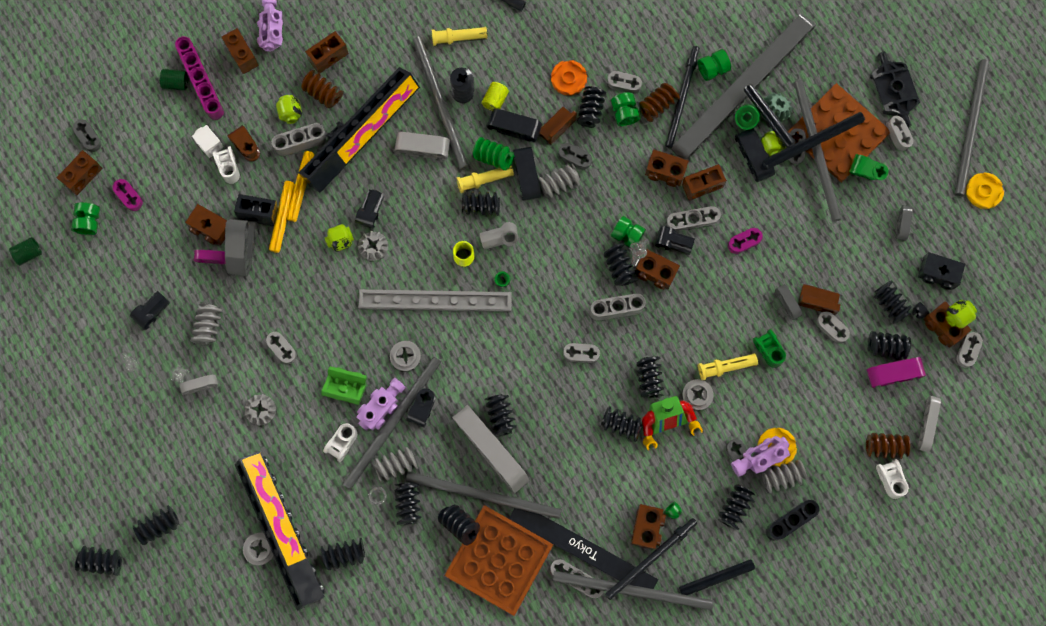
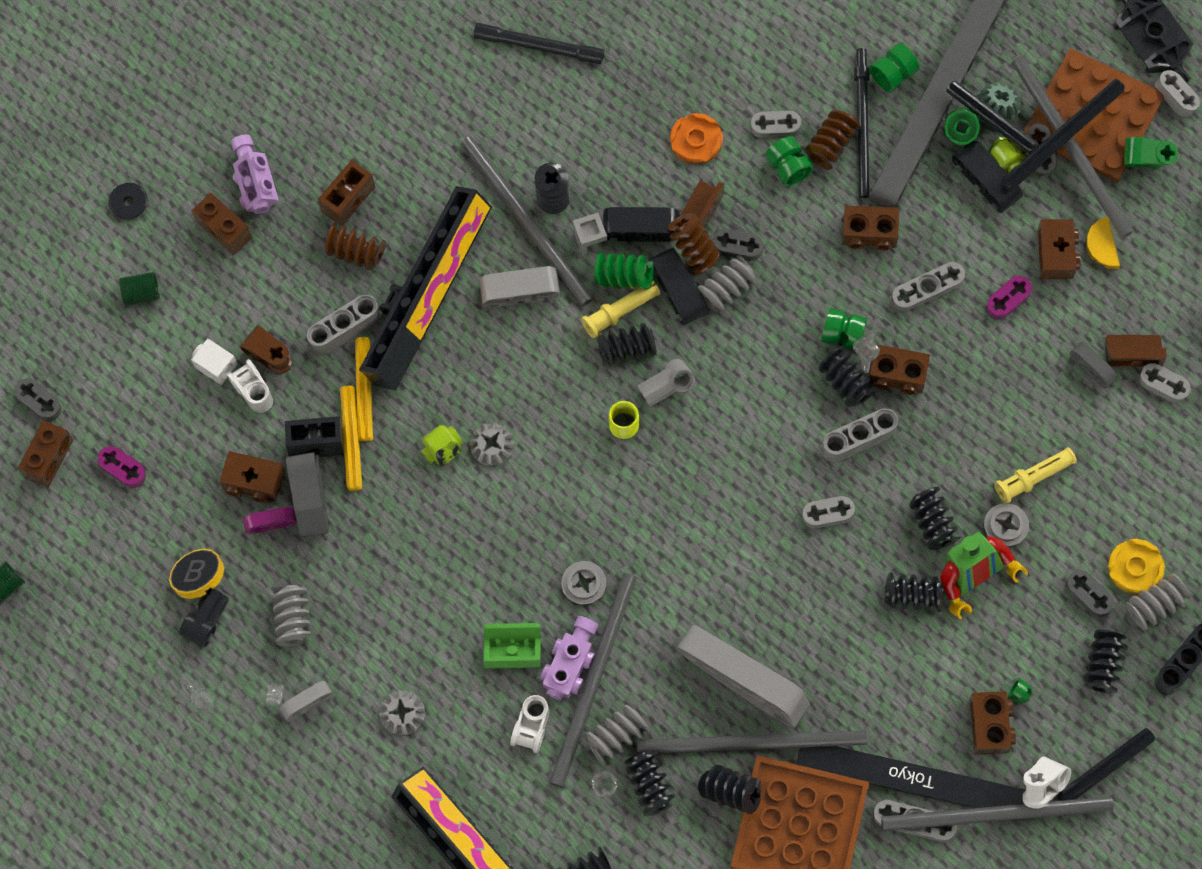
camera: 10 degrees left, 5 degrees down
green wheel [71,202,100,235] -> none
magenta beam [175,36,224,120] -> none
light grey beam [266,332,297,364] -> none
lime head [276,95,302,124] -> none
black piece [355,189,384,229] -> none
light grey tile [358,289,512,312] -> none
black piece [406,388,435,428] -> none
light yellow pin [432,27,487,46] -> none
neon yellow piece [482,82,509,110] -> none
black piece [485,394,517,437] -> none
green hinge [495,271,511,287] -> none
black piece [577,86,606,128] -> none
black bar [605,518,697,600] -> none
black piece [654,226,695,255] -> none
reddish brown brick [682,164,727,201] -> none
lavender brick [731,436,790,477] -> none
green piece [753,329,786,368] -> none
none -> black piece [108,183,148,219]
none -> tile [169,549,225,599]
none -> light grey panel [573,213,607,256]
none -> reddish brown piece [667,213,720,275]
none -> white piece [1023,757,1071,809]
none -> reddish brown brick [1038,219,1081,279]
none -> yellow tile [1086,217,1120,269]

